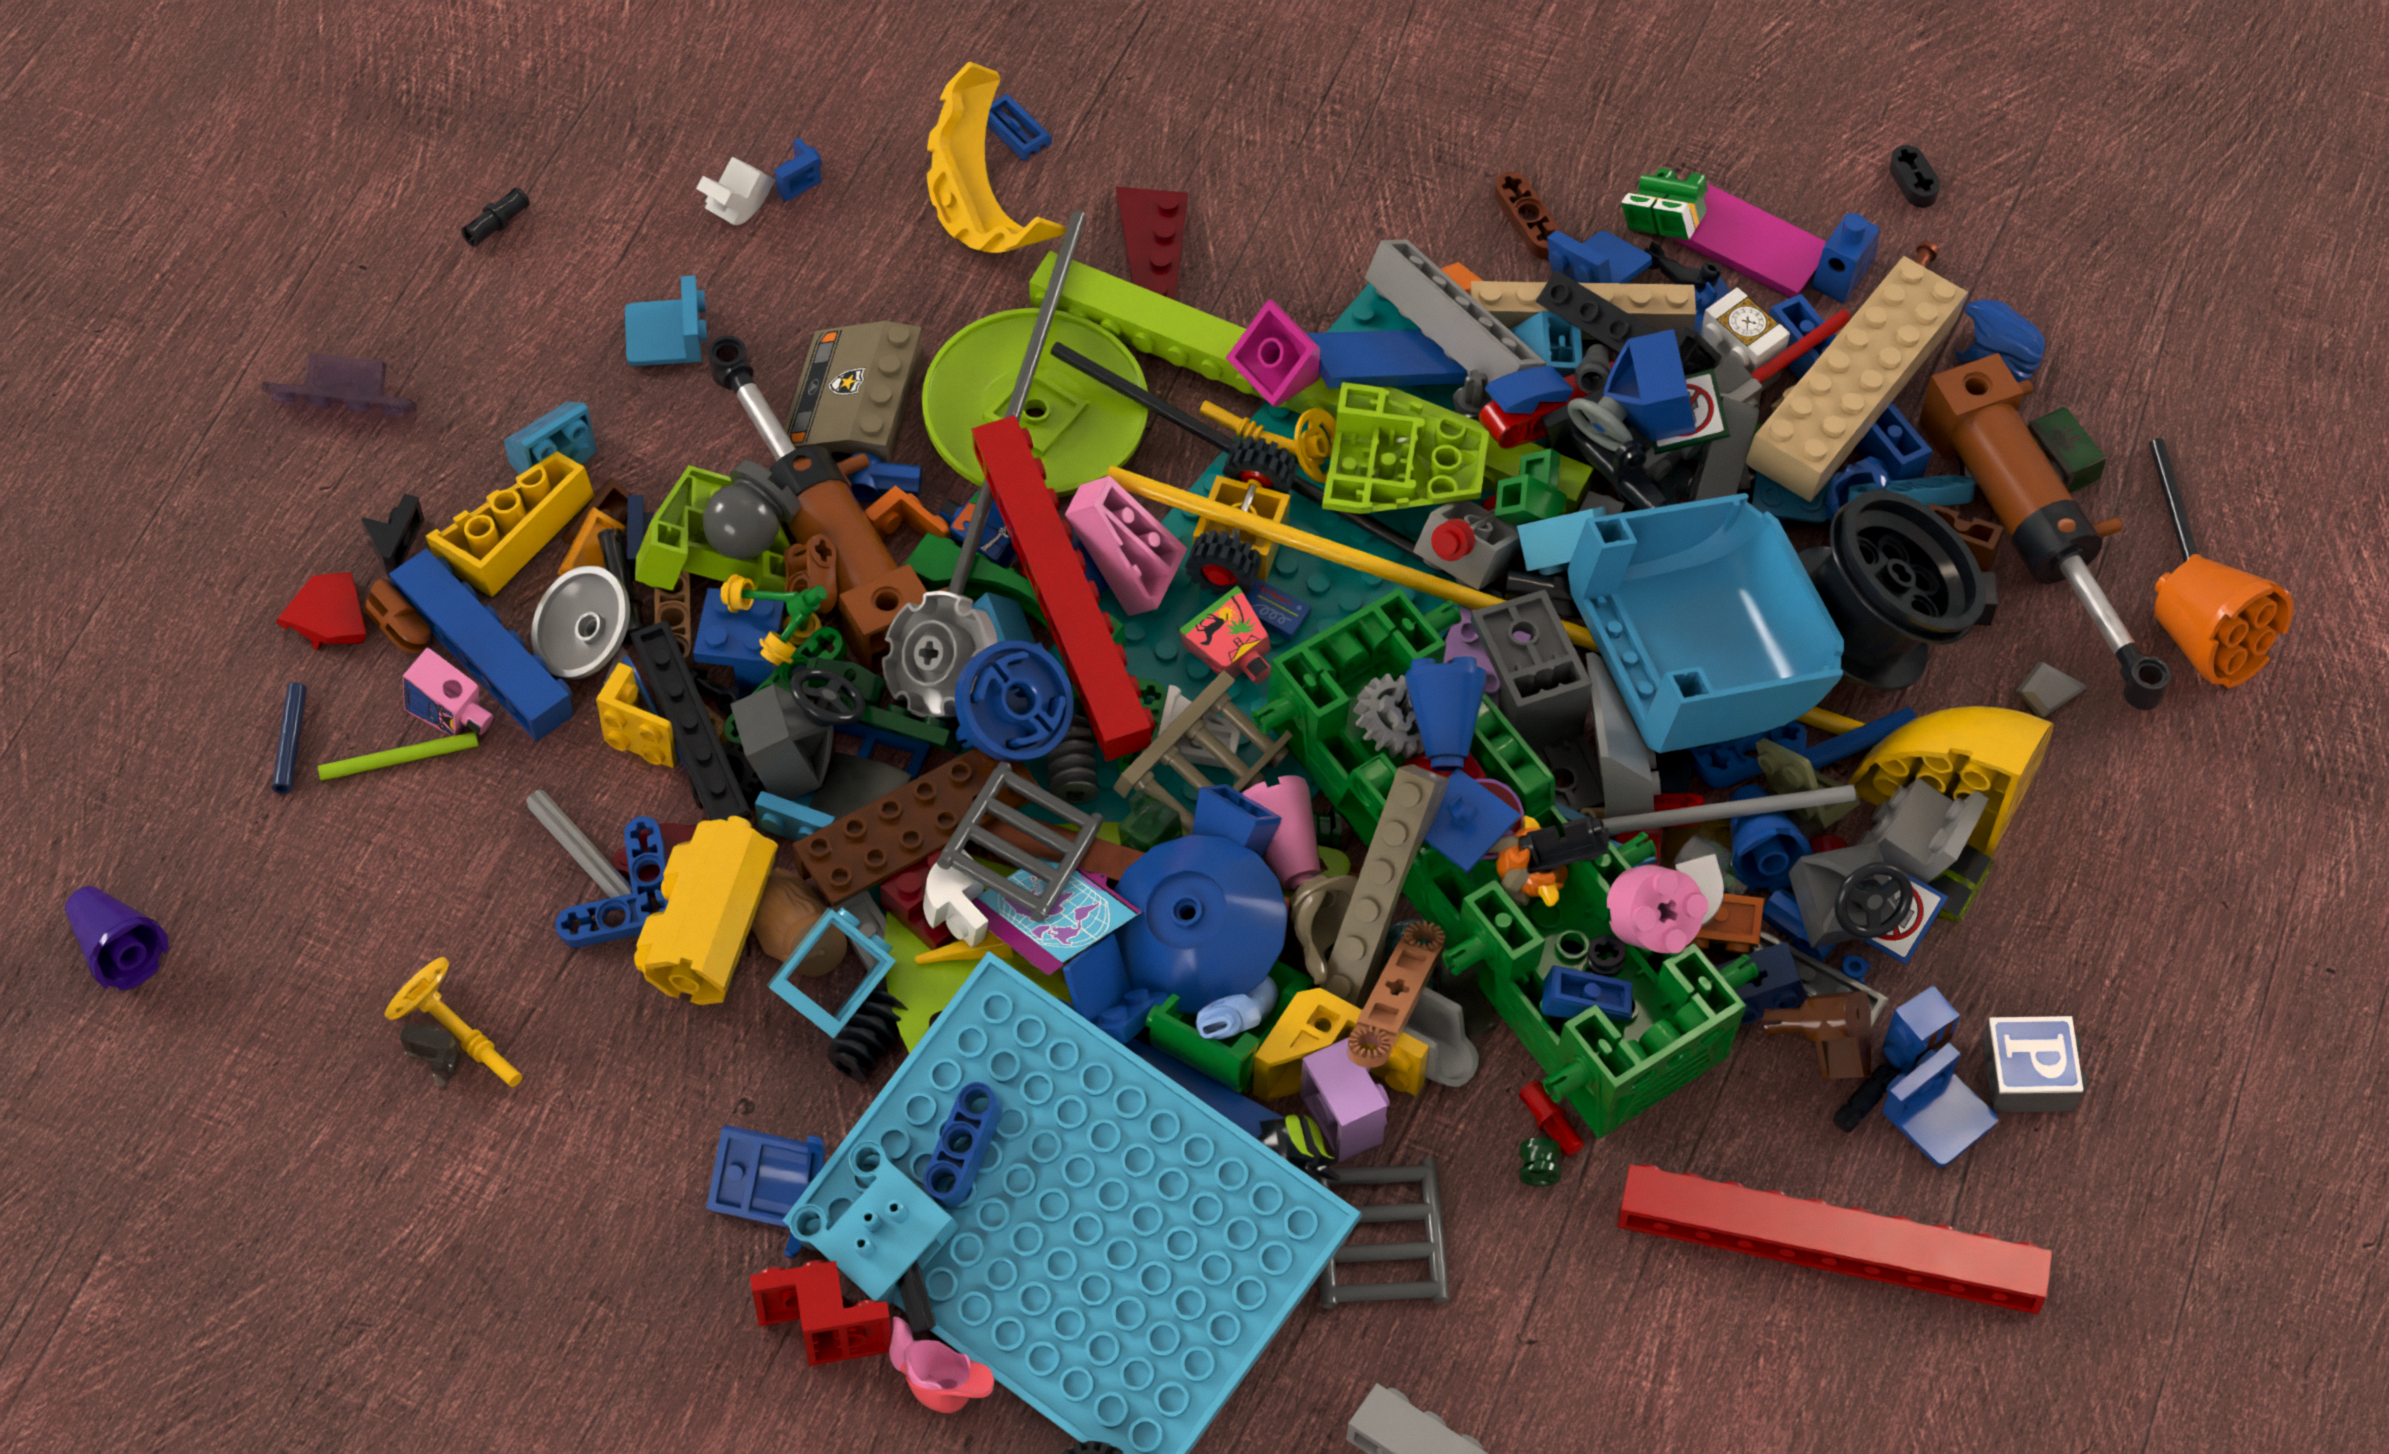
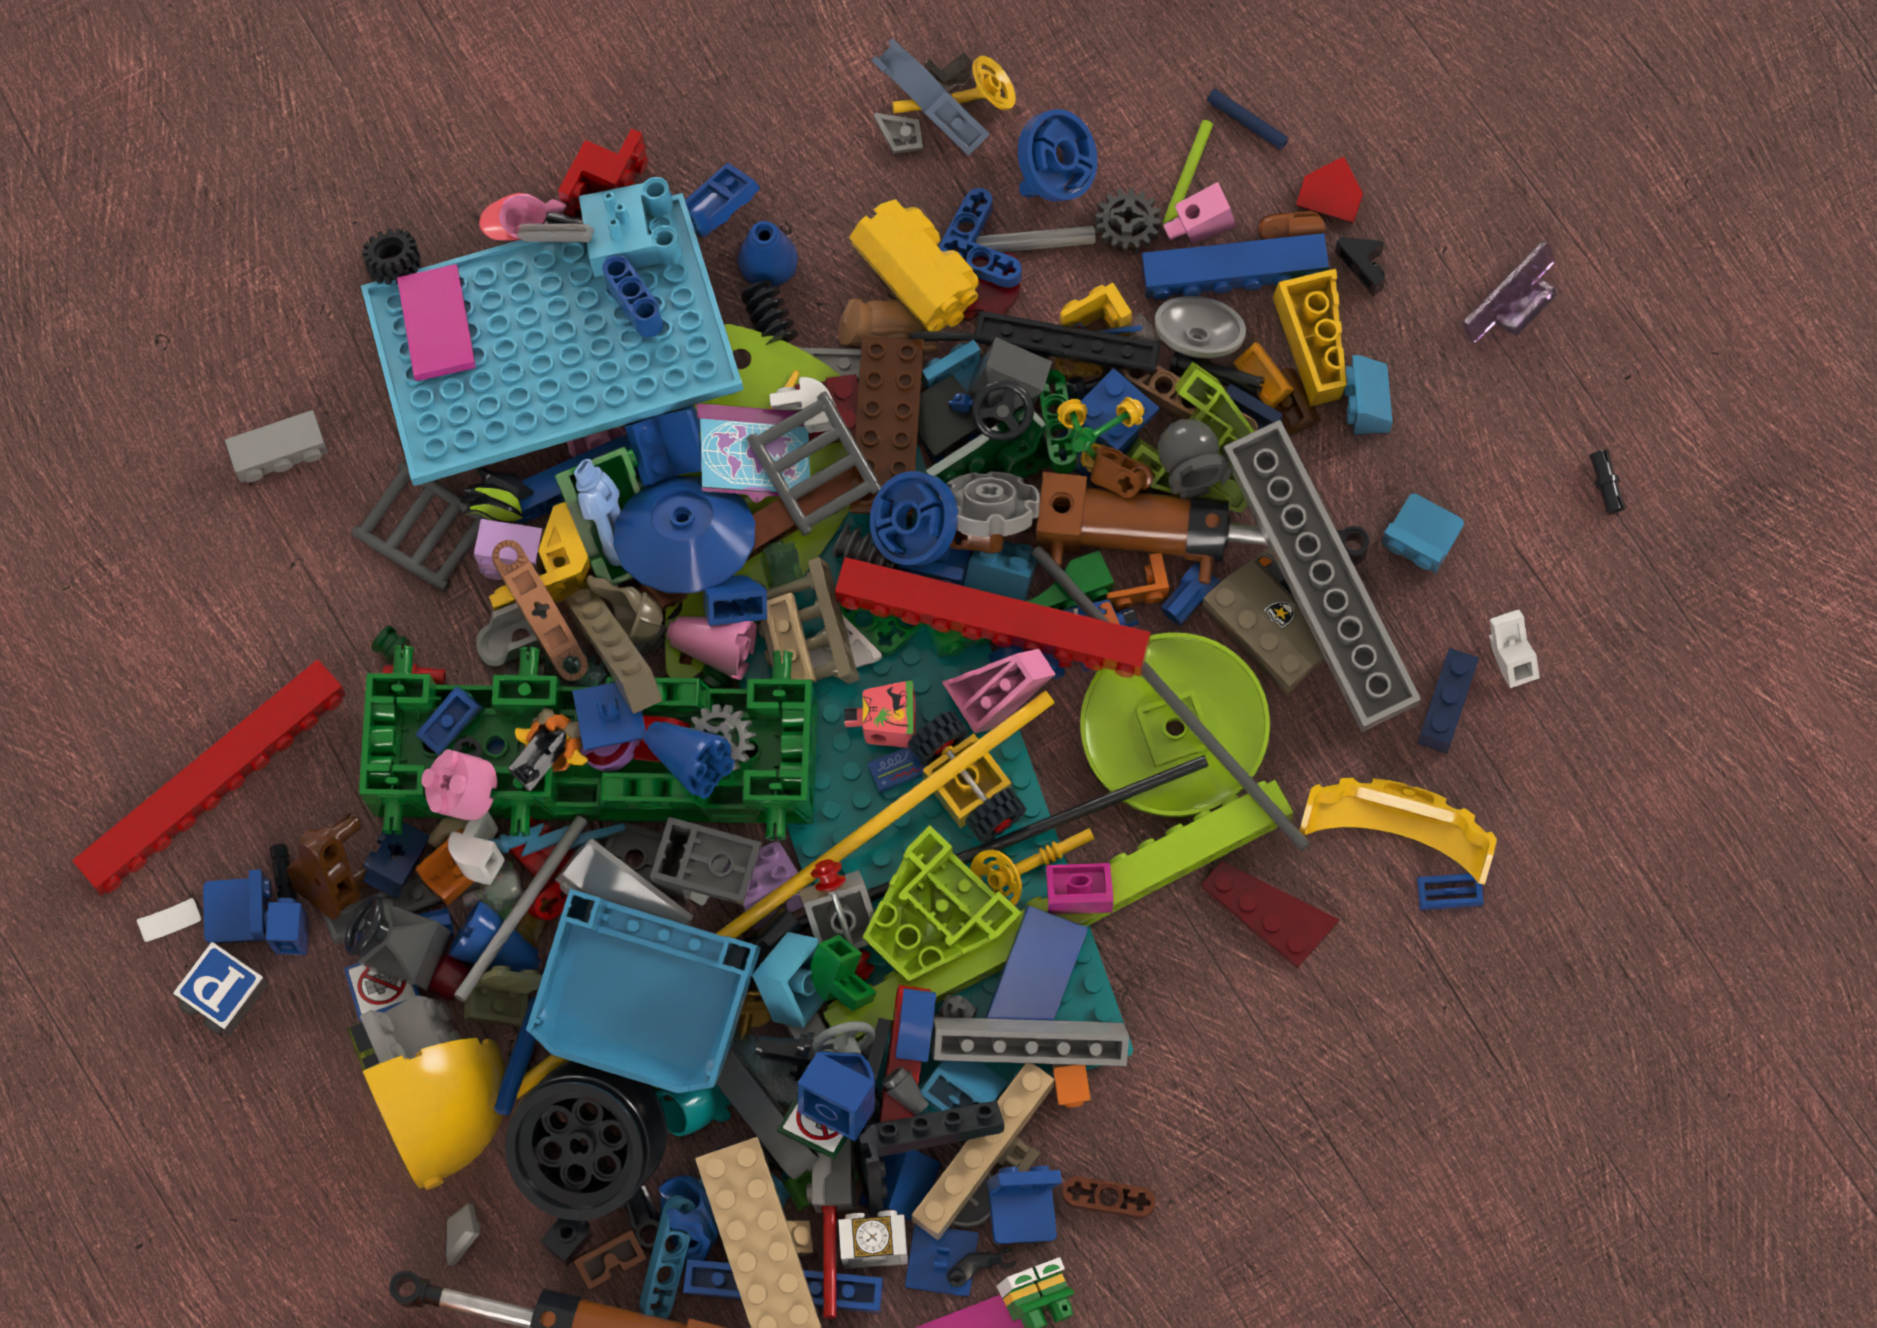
camera: 130 degrees right, 15 degrees up
medium azure window [766,907,896,1039] -> none
blue bracket [774,138,822,202] -> none
none -> white sticker [137,898,201,942]
none -> dark pink tile [397,264,476,381]
none -> light grey axle [517,223,594,242]
none -> blue cone [737,221,798,288]
none -> tan tile [766,592,817,683]
none -> sand blue piece [871,38,990,156]
none -> light grey piece [874,113,923,154]
none -> black tyre [909,331,974,341]
none -> blue piece [949,393,974,413]
none -> blue piece [1018,109,1098,202]
none -> dark grey gear [1095,188,1161,254]
none -> light grey brick [1223,420,1421,732]
none -> dark blue brick [1417,648,1479,754]

